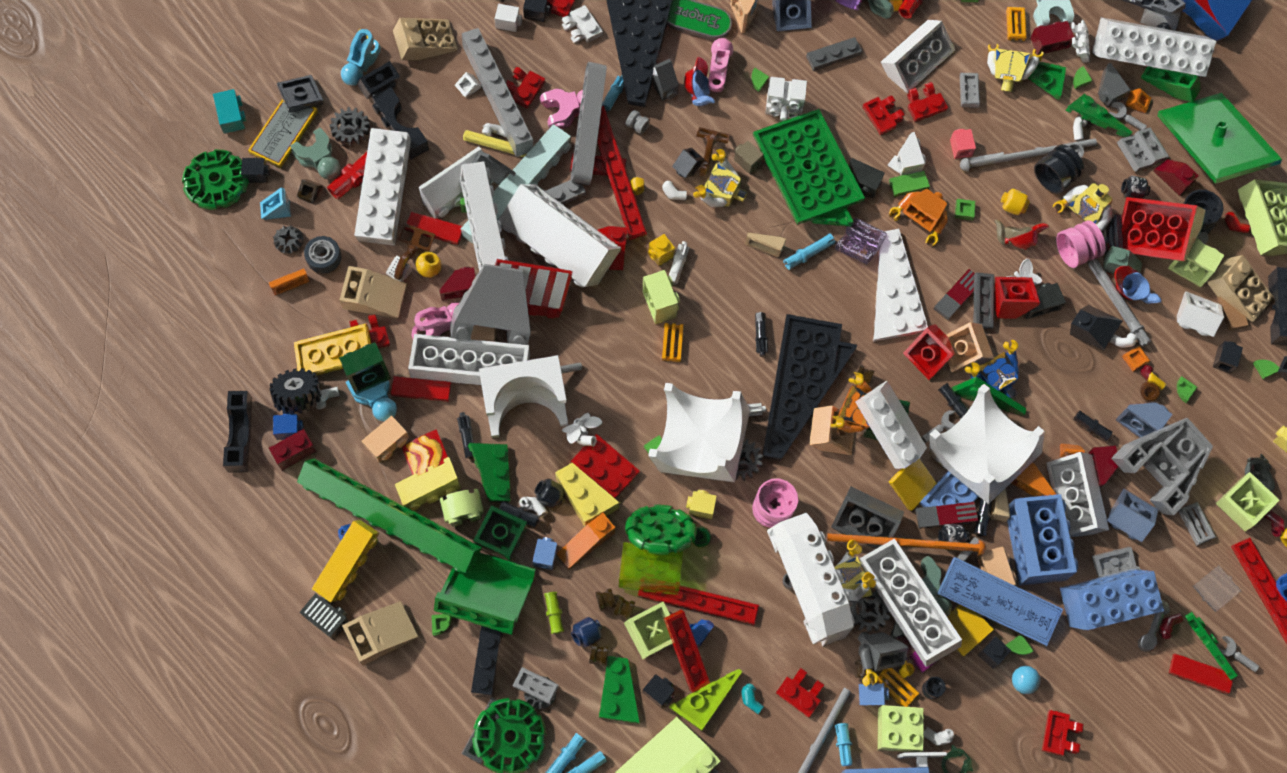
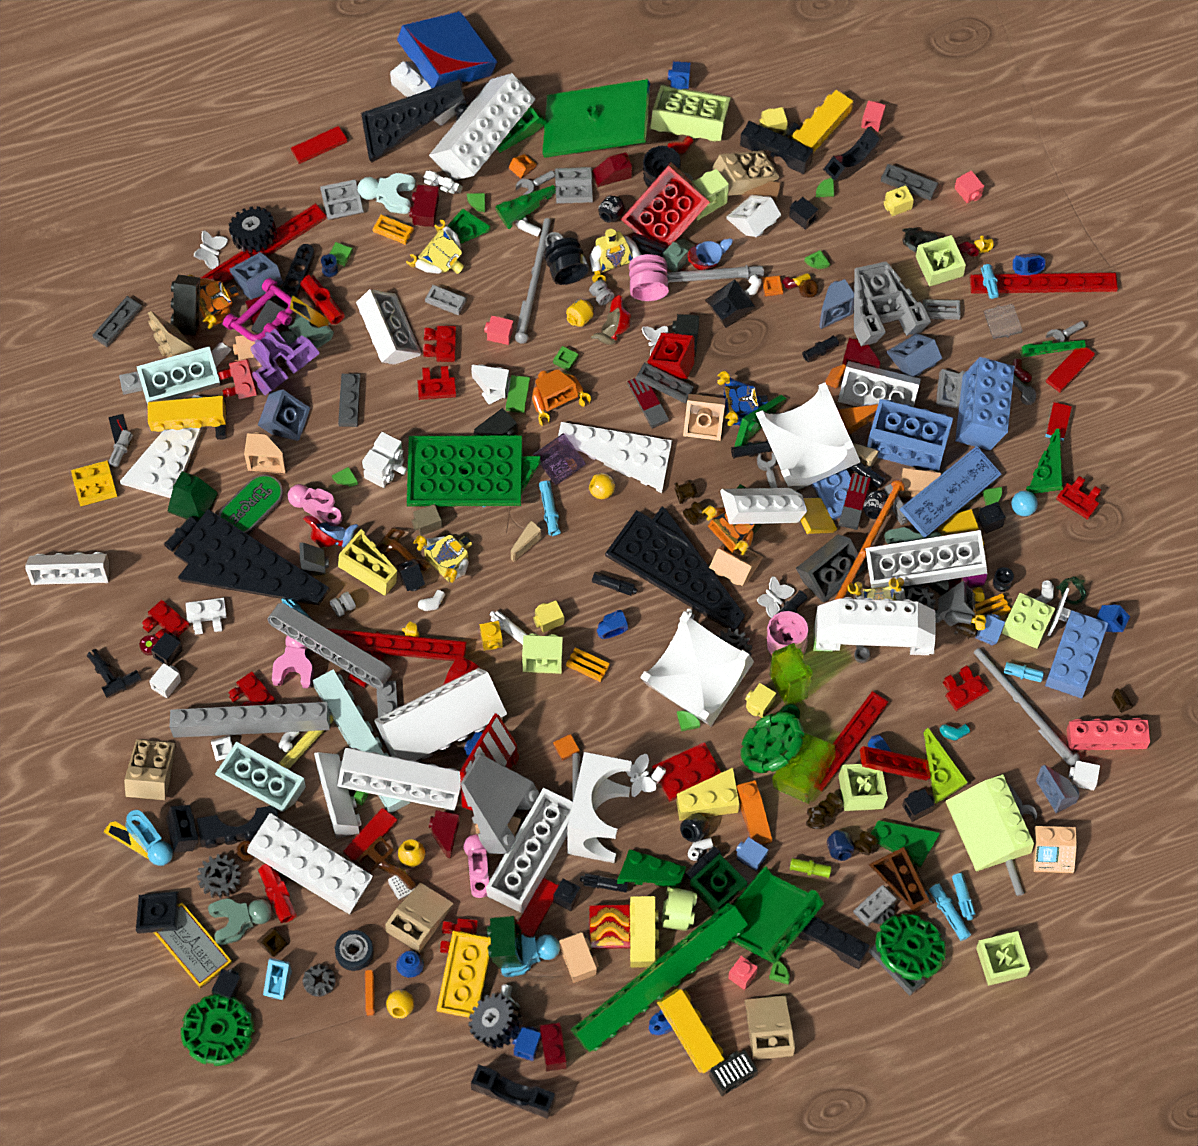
camera: 65 degrees left, 5 degrees down
teal brick [213,89,247,134] -> none
dark grey panel [472,151,516,185] -> none
red slope [903,324,955,380] -> none
dark grey slope [1098,63,1130,108] -> none
none -> light aqua slope [215,742,306,812]
none -> light yellow wedge [338,529,397,596]
none -> yellow piece [386,989,414,1018]
none -> blue cone [396,951,424,978]
none -> light yellow brick [533,600,564,633]
none -> orange tile [553,734,580,761]
none -> black brick [553,878,581,911]
none -> light grey wheel [589,280,614,306]
none -> yellow piece [589,473,615,500]
none -> blue rock [597,610,628,639]
none -> dark brown brick [674,480,697,504]
none -> coral brick [728,956,758,990]
none -> white piece [757,576,794,618]
none -> clear neon green brick [769,643,813,705]
none -> black pin [775,590,808,615]
none -> reddish brown wedge [868,847,934,912]
none -> medium azure axle [981,264,999,299]
none -> green wing [1026,429,1064,494]
none -> red tile [1045,402,1072,441]

